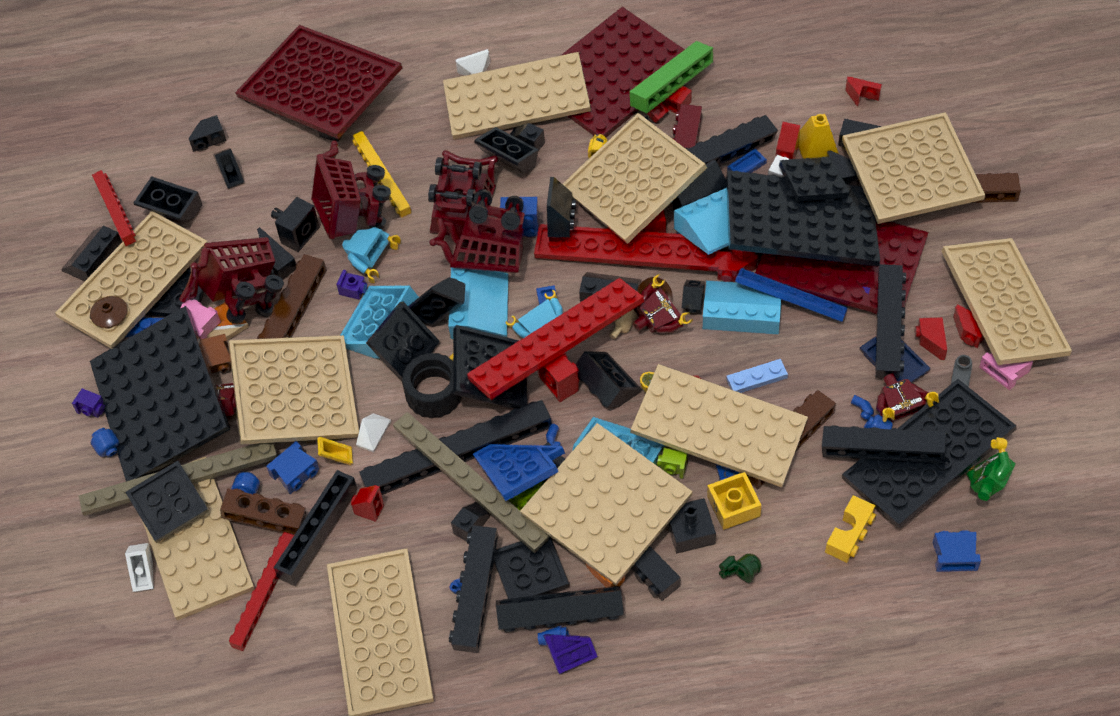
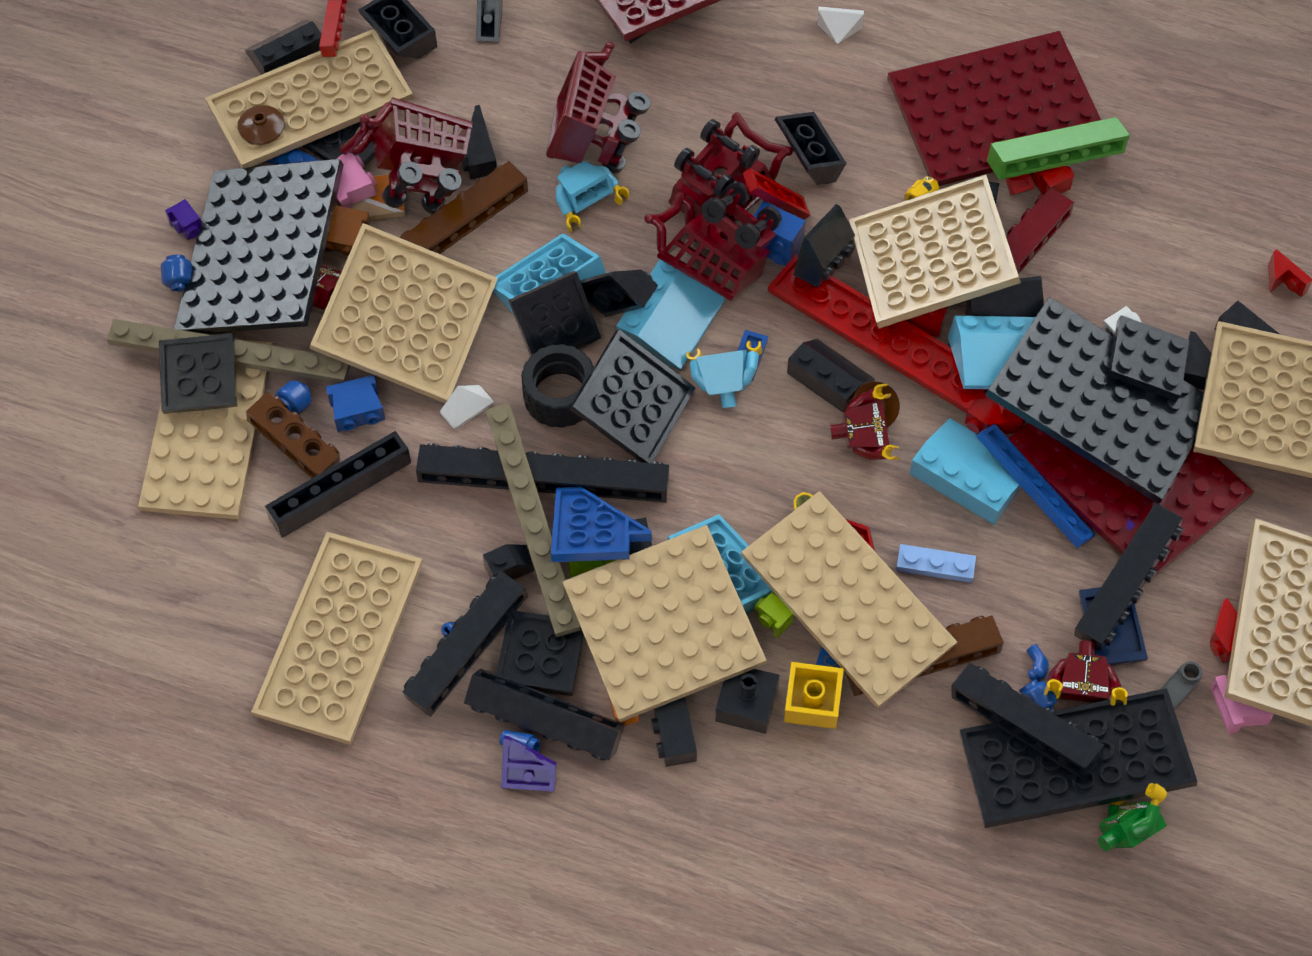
camera: 25 degrees right, 5 degrees up
white slope [125,543,154,592] -> none
red piece [229,532,294,651] -> none
black brick [271,197,320,252] -> none
yellow slope [317,437,353,465] -> none
dark purple brick [336,270,367,300] -> none
red slope [351,485,384,522] -> none
yellow piece [352,131,411,218] -> none
tan plate [443,52,591,140] -> none
red plate [467,278,644,400] -> none
black slope [510,123,545,152] -> none
red brick [537,353,579,402] -> none
blue arm [546,424,561,446] -> none
black slope [576,351,642,408] -> none
tan piece [609,309,637,339] -> none
black slope [682,279,705,312] -> none
black brick [685,115,778,165] -> none
dark green piece [719,553,762,583] -> none
blue tile [727,149,767,173] -> none
red slope [776,121,801,159] -> none
yellow slope [798,114,839,159] -> none
yellow arch [825,495,877,563] -> none
red slope [914,317,947,360] -> none
blue hips [933,530,981,572] -> none
none -> red plate [743,168,811,220]

